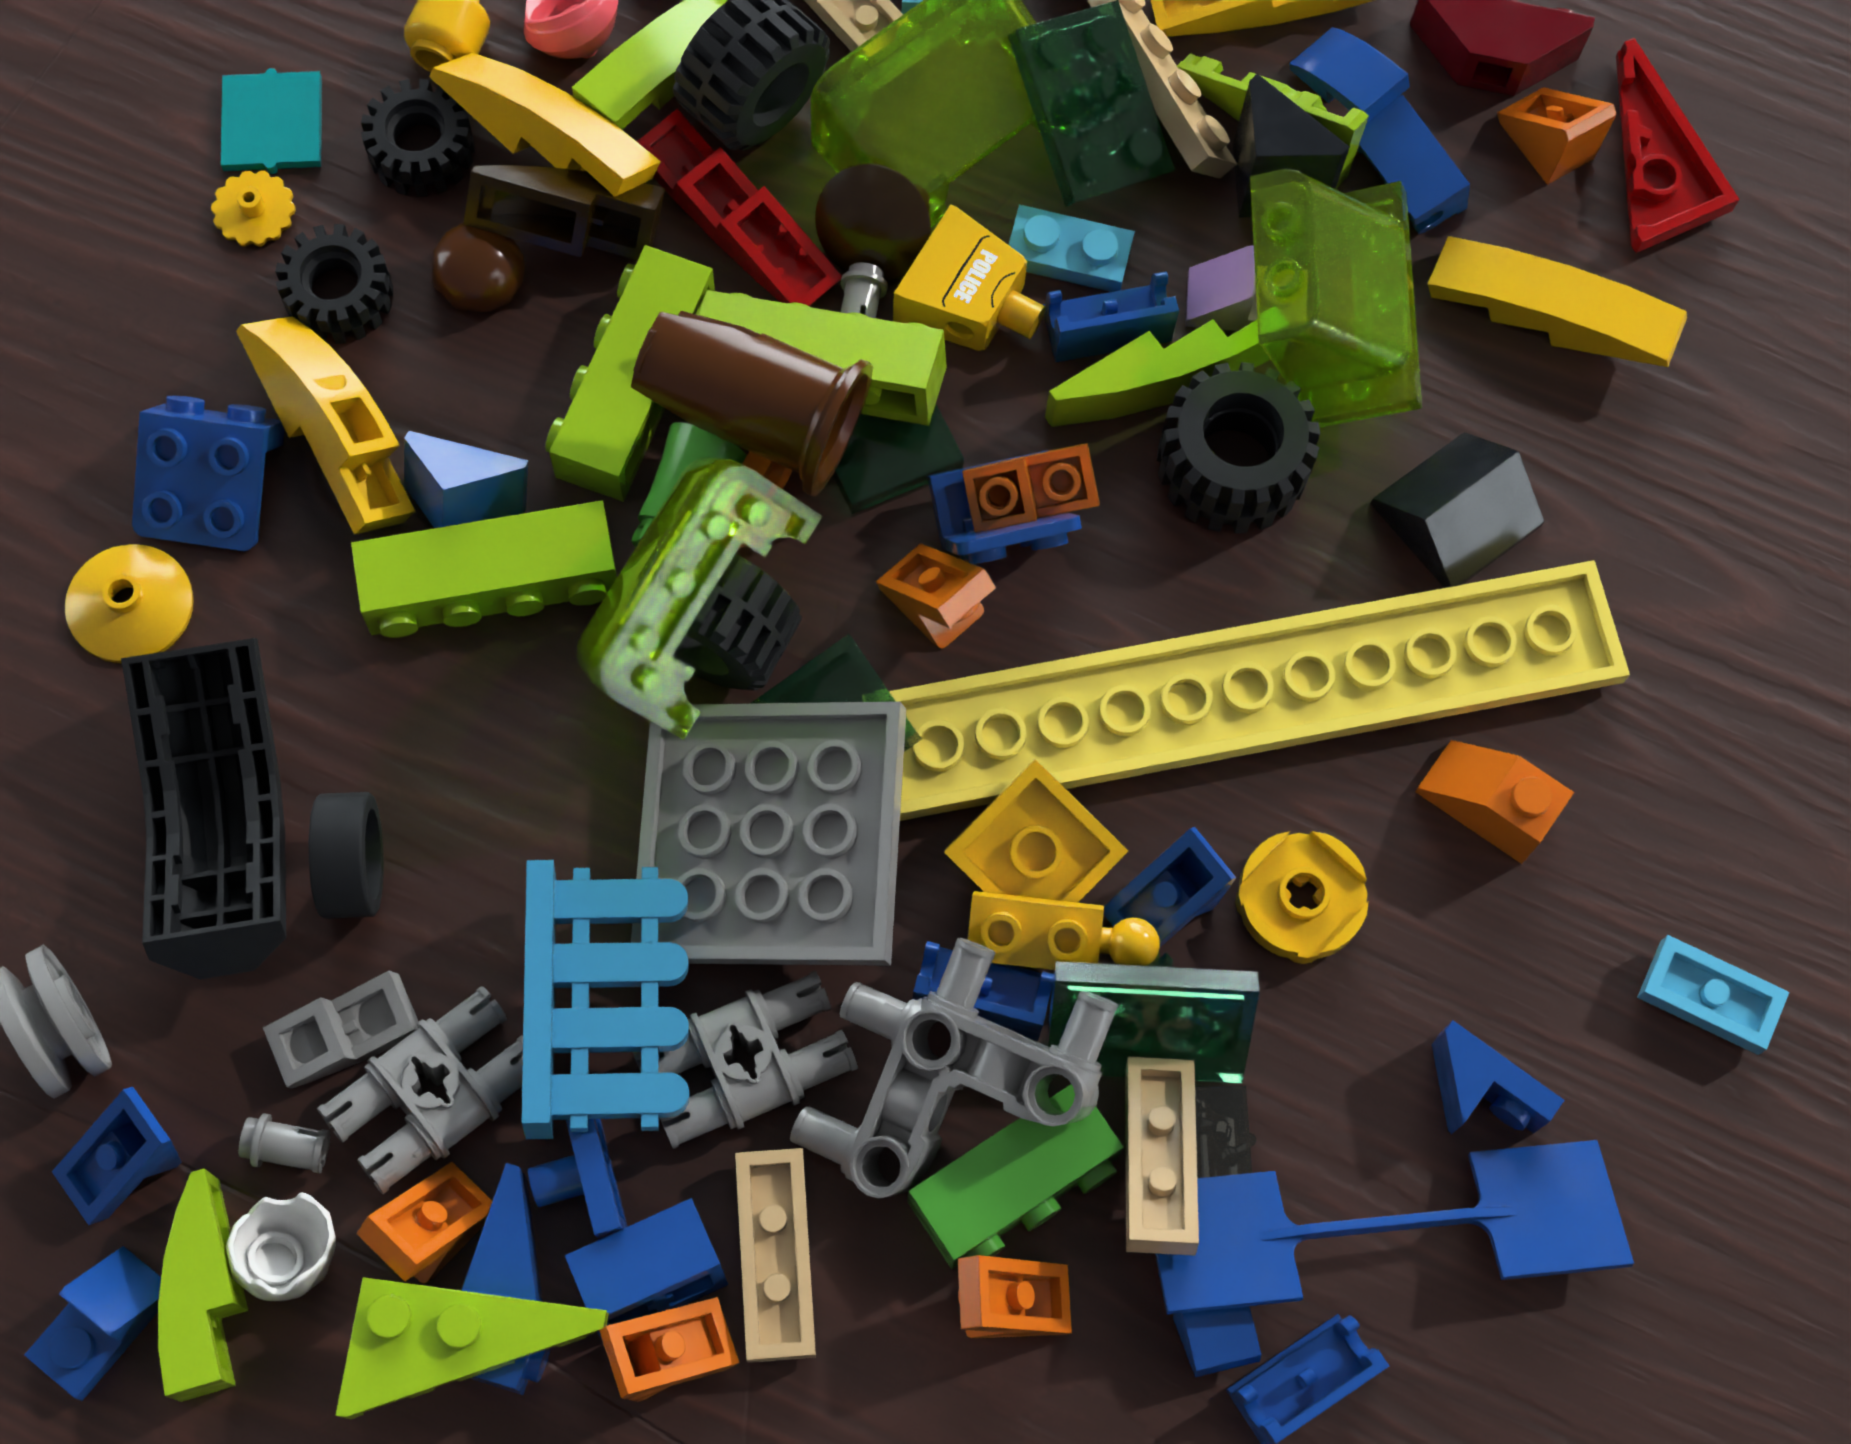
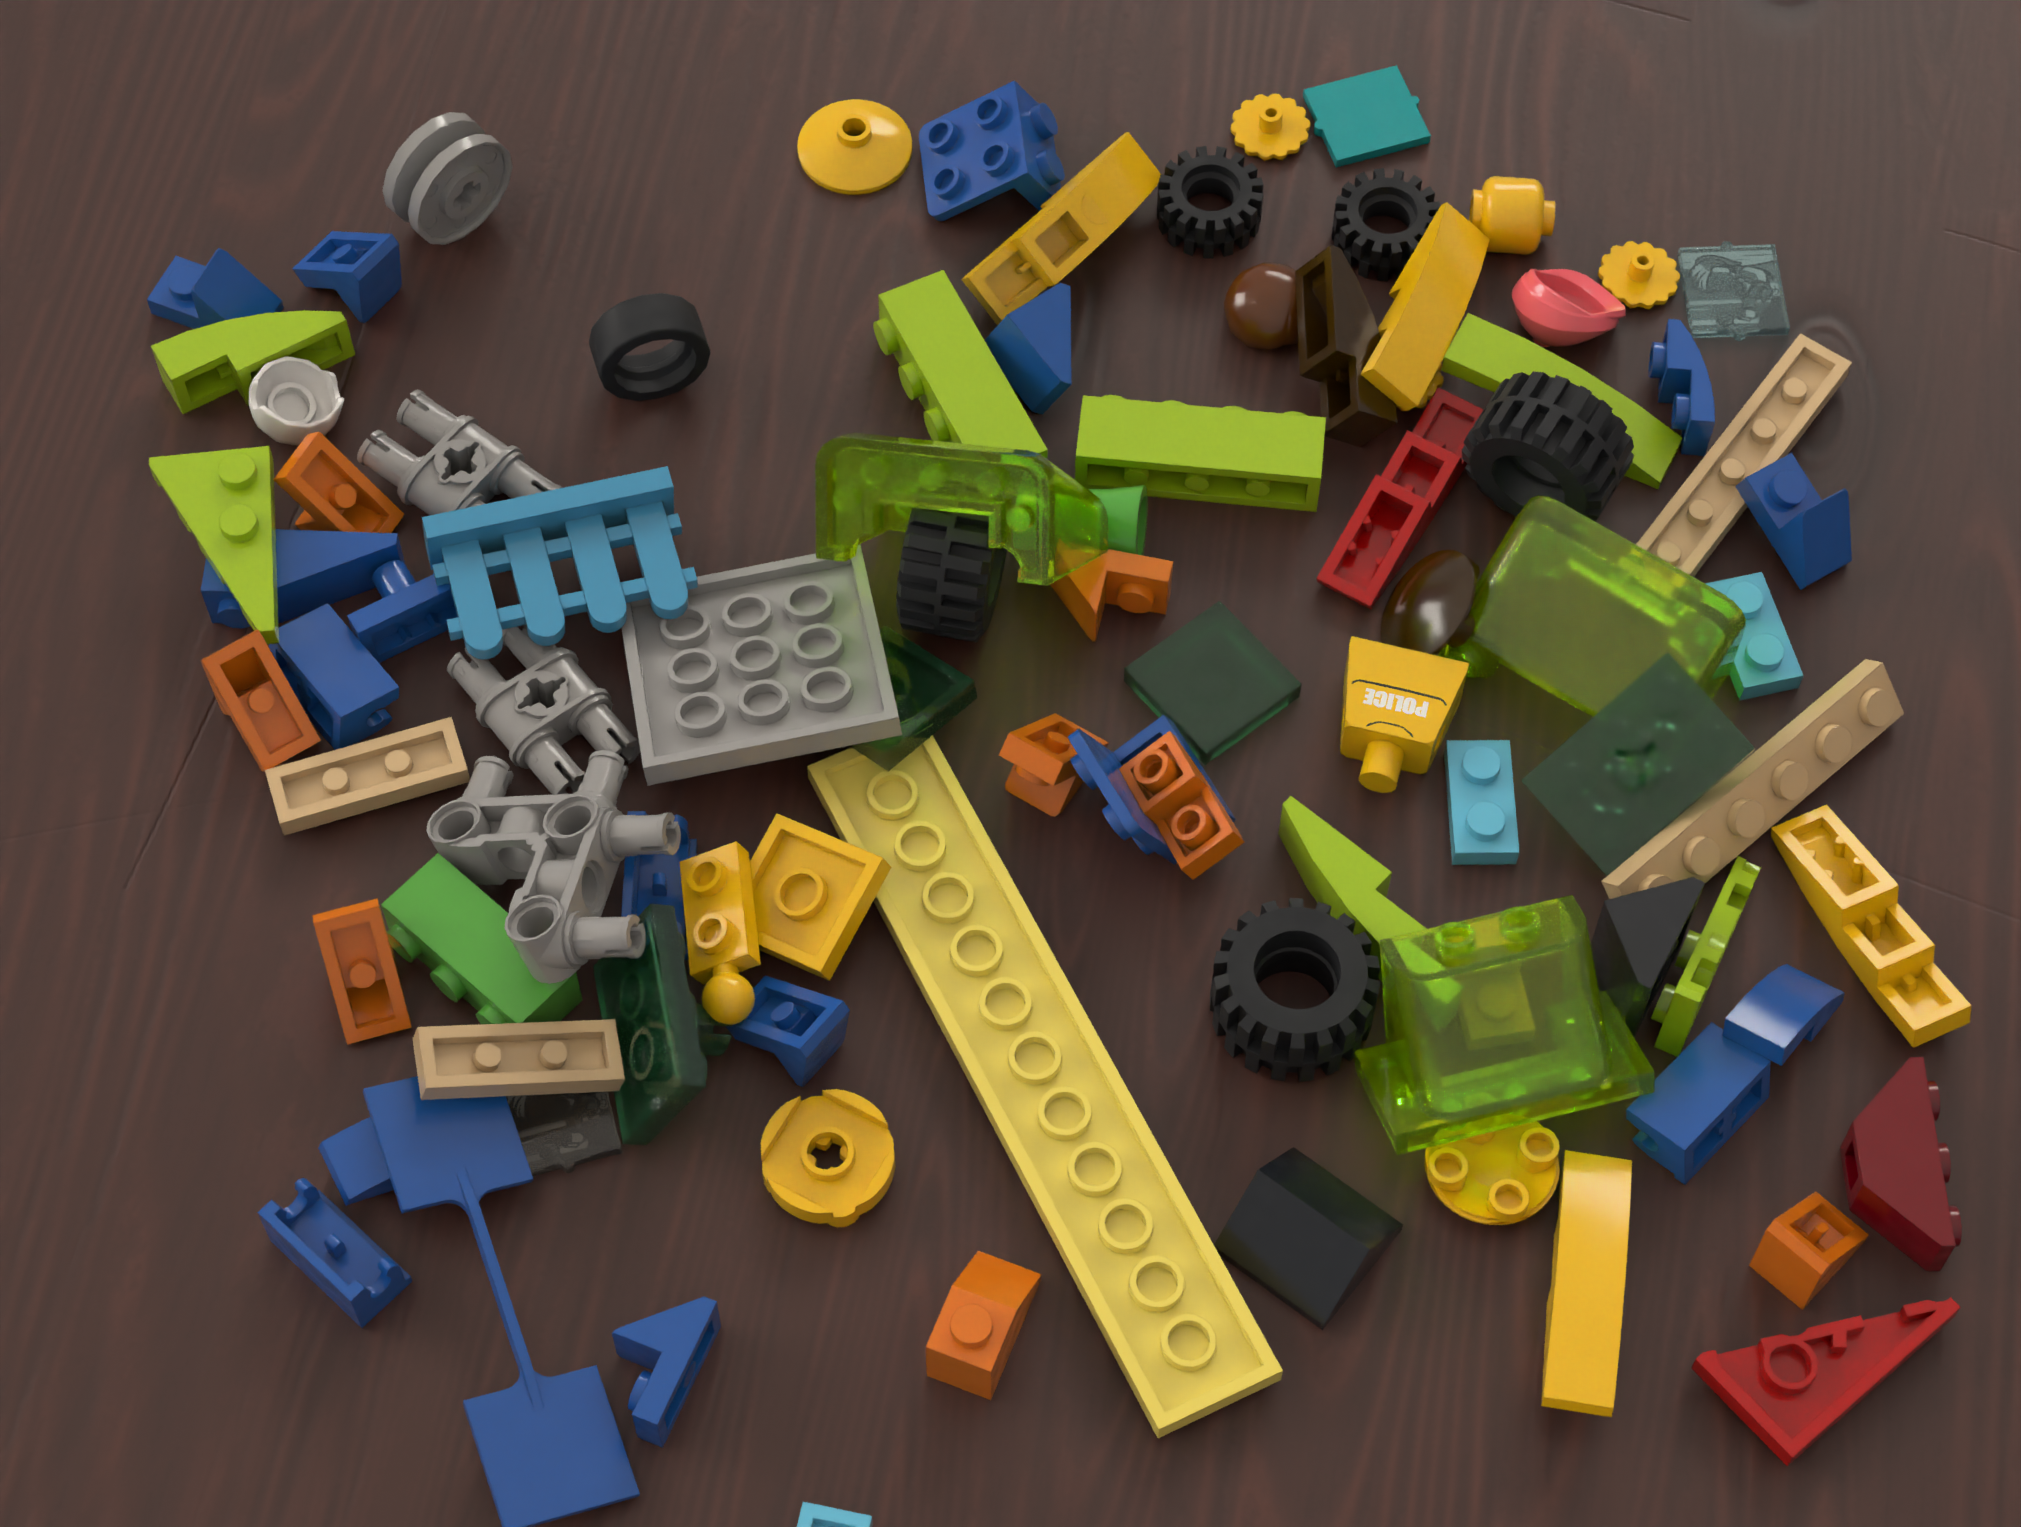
camera: 80 degrees right, 10 degrees down
black piece [121,638,286,980] -> none
light grey pin [238,1113,330,1173] -> none
light grey slope [263,971,419,1089] -> none
reddish brown piece [631,311,873,497] -> none
lime brick [698,290,947,426] -> none
light grey pin [840,262,888,318] -> none
blue hinge [1043,271,1179,362] -> none
none -> yellow dish [1425,1096,1560,1225]

